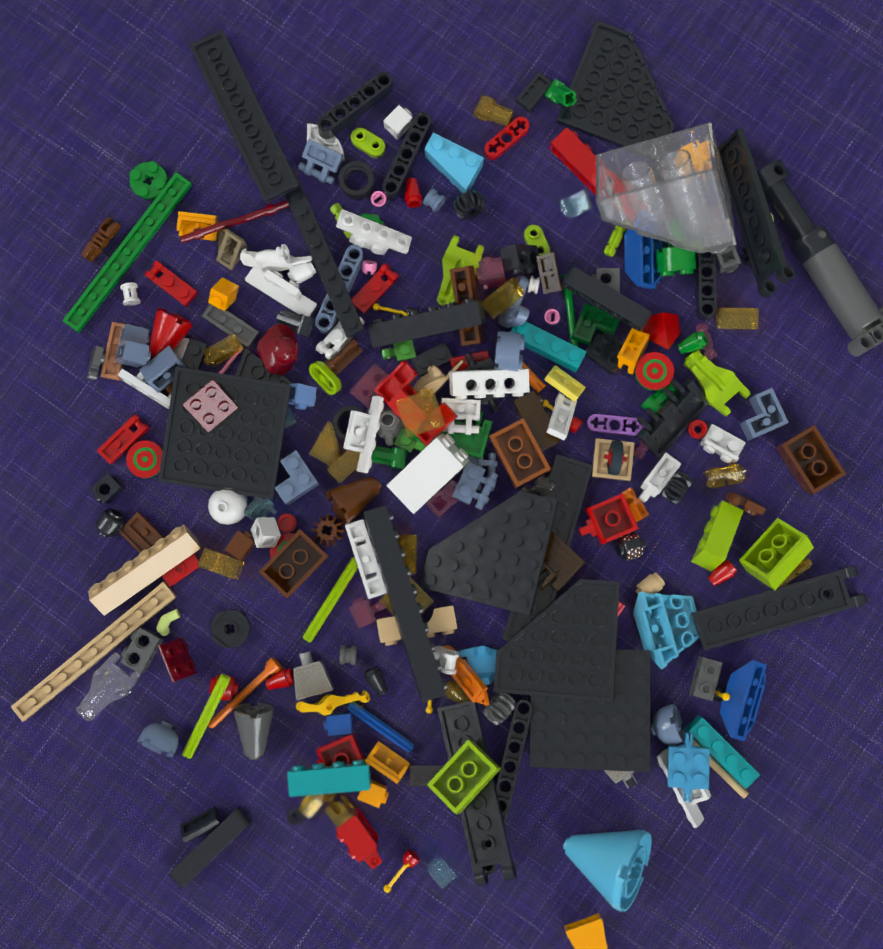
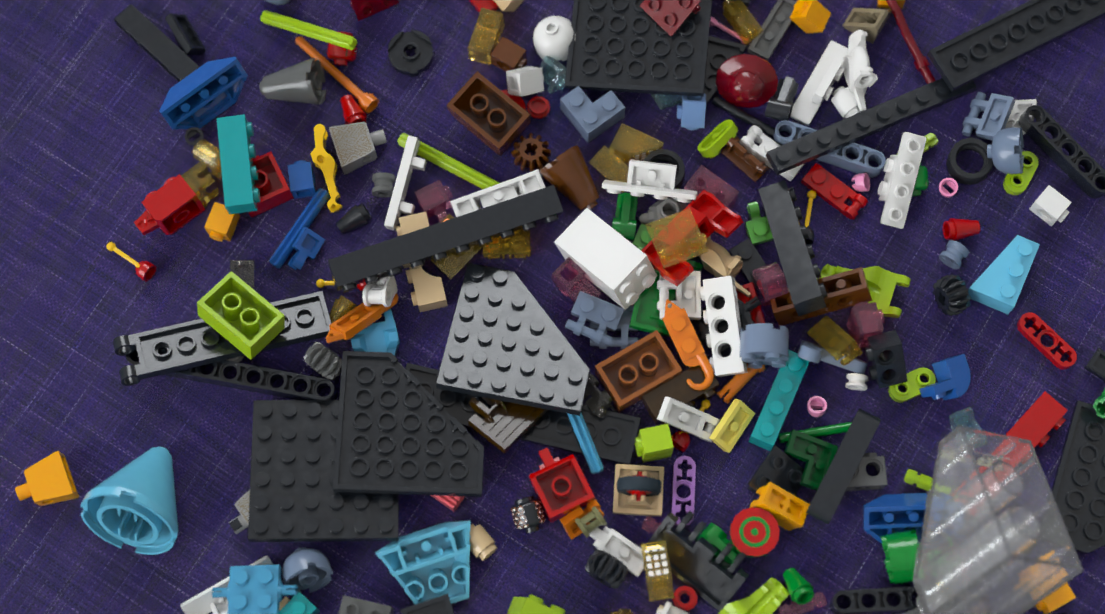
camera: 85 degrees right, 10 degrees down
light orange hinge [365,740,410,784] -> none
black beam [383,112,431,201] -> none
clear light blue plate [428,858,457,890] -> none
clear yellow piece [473,95,513,127] -> none
hinge [536,252,564,294] -> none
red slope [642,312,681,349] -> none
none -> blue wedge [160,57,248,130]
none -> blue plate [288,227,325,270]
none -> white hinge [384,135,427,231]
none -> dark azure axle [567,413,603,474]
none -> olive bush [575,506,607,538]
none -> lime brick [635,424,674,463]
none -> clear yellow slope [641,540,674,602]
none -> orange plate [662,299,714,391]
none -> black piece [712,96,775,137]
none -> clear pink brick [753,262,788,306]
none -> blue brick [919,354,971,400]
none -> sand blue cylinder [987,127,1024,174]

